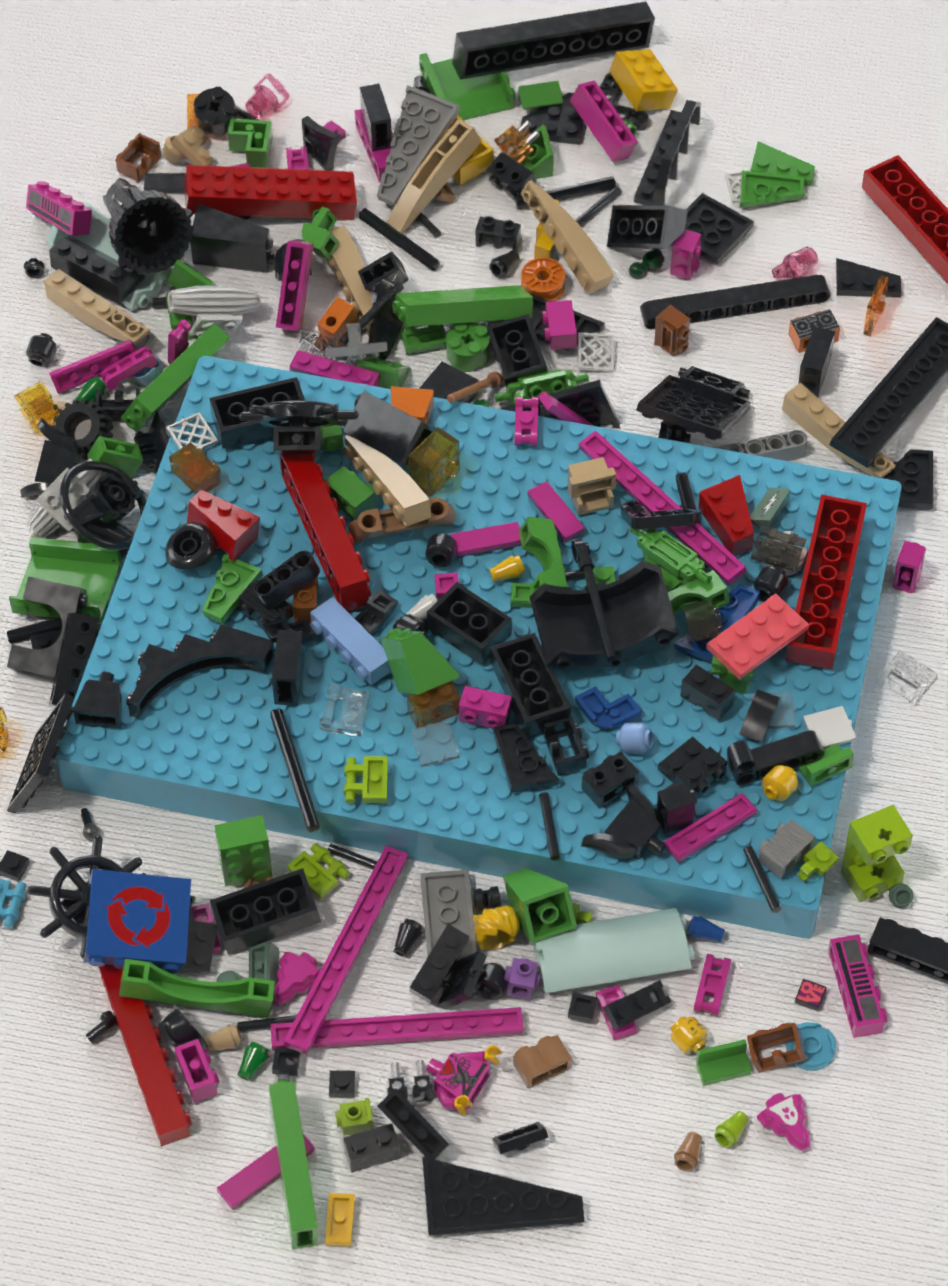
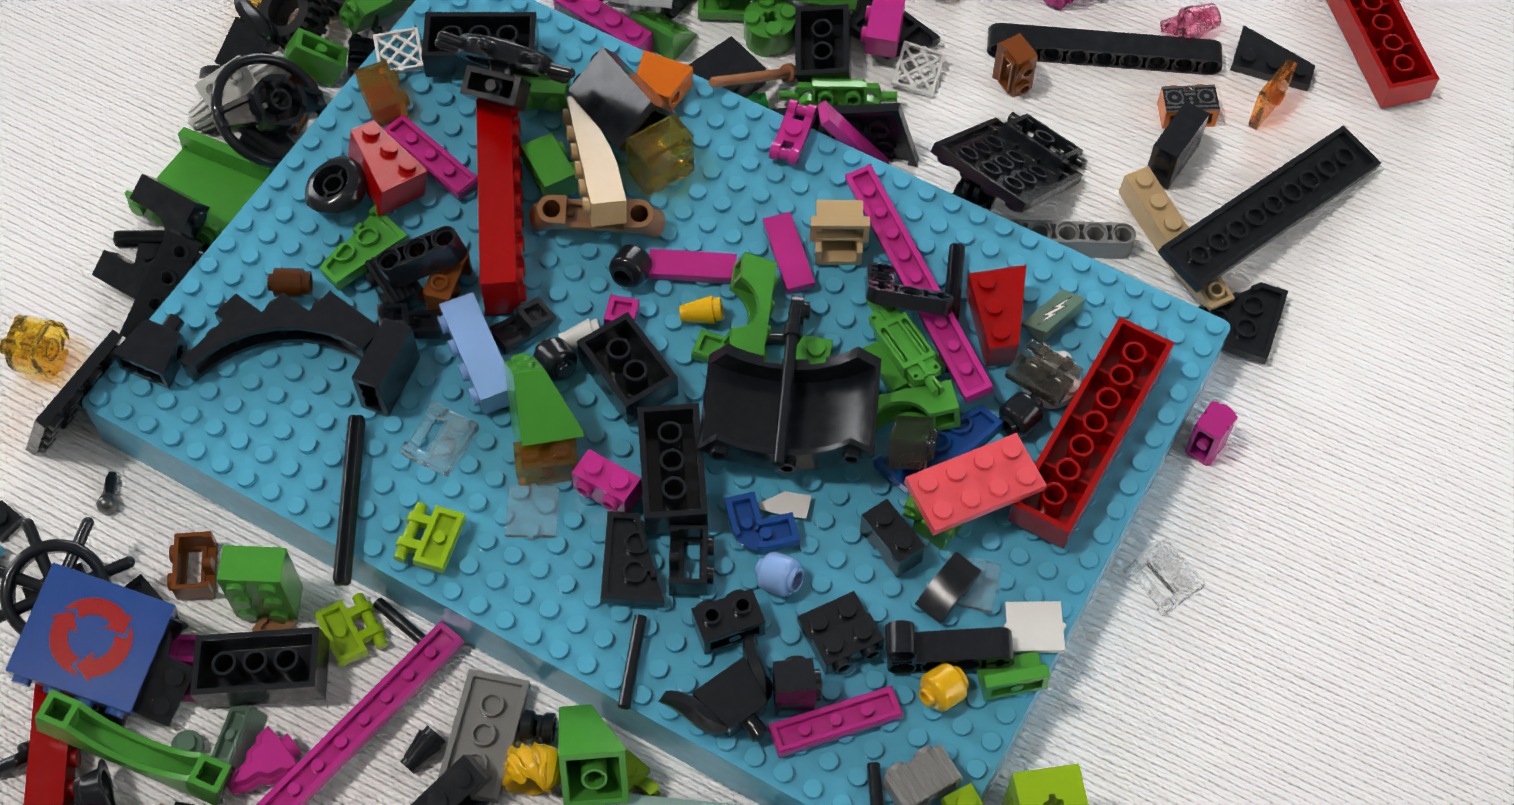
camera: 15 degrees right, 5 degrees up
none -> dark orange window [167,531,218,600]
none -> reddish brown brick [267,268,313,298]
none -> dark pink tile [384,114,478,201]
none -> white sticker [758,491,812,519]

